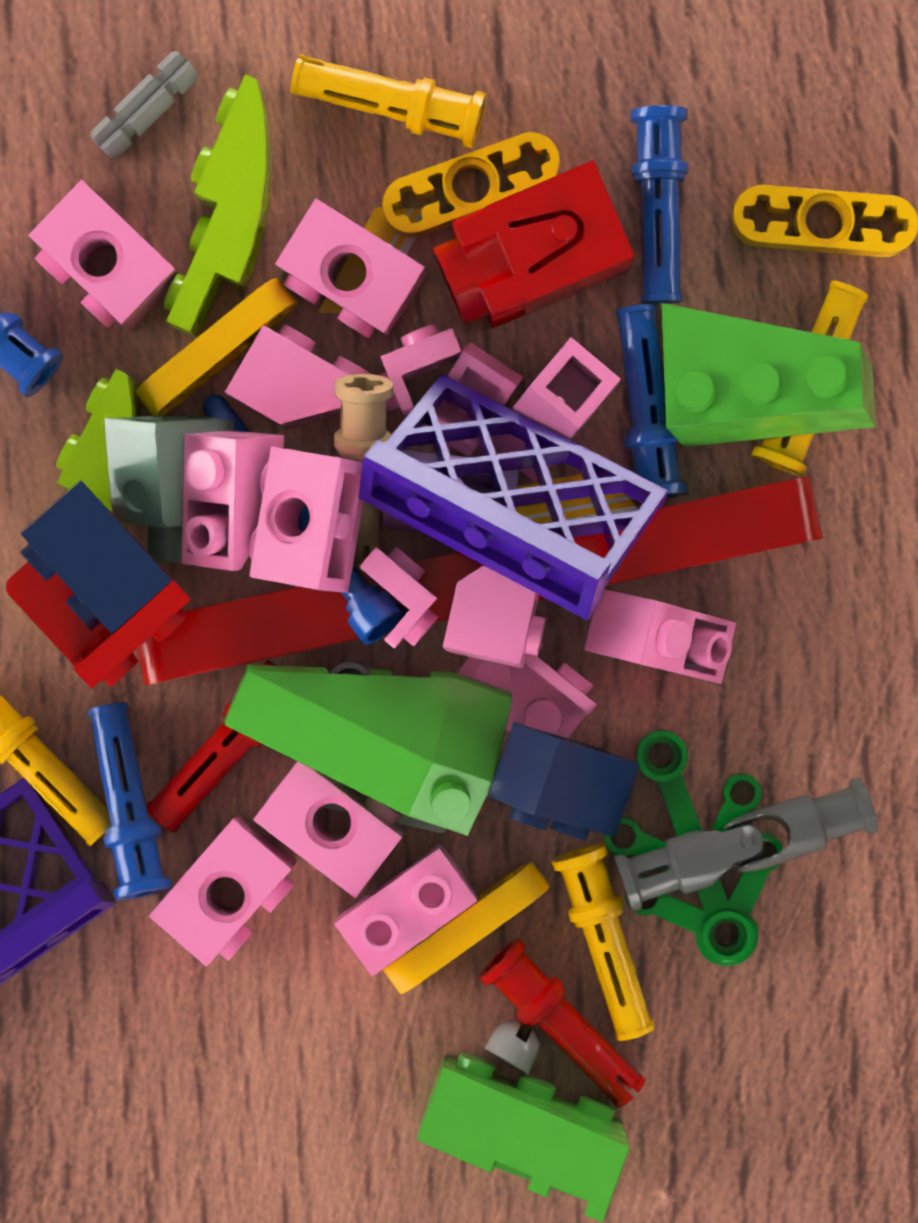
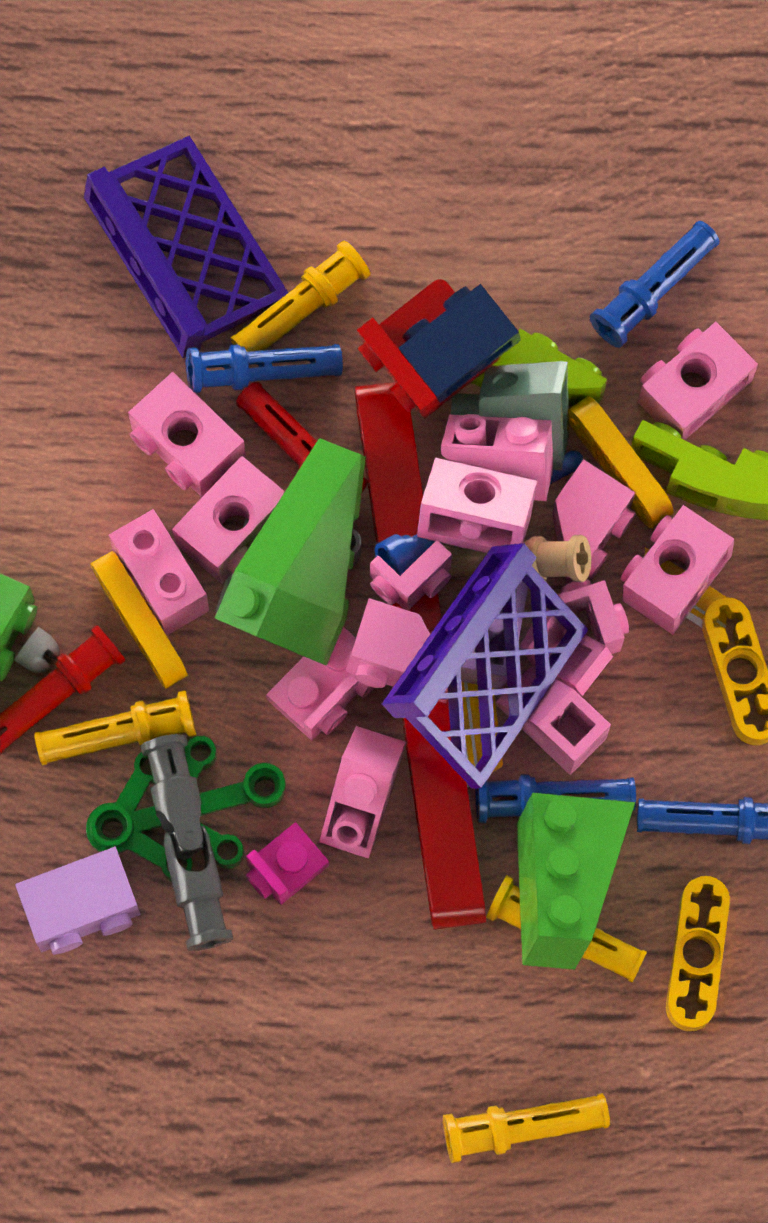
camera: 90 degrees right, 15 degrees down
red piece [433,160,635,329] -> none
dark blue brick [488,722,640,841] -> none
none -> lavender brick [15,846,141,955]
none -> dark pink bracket [245,822,329,905]

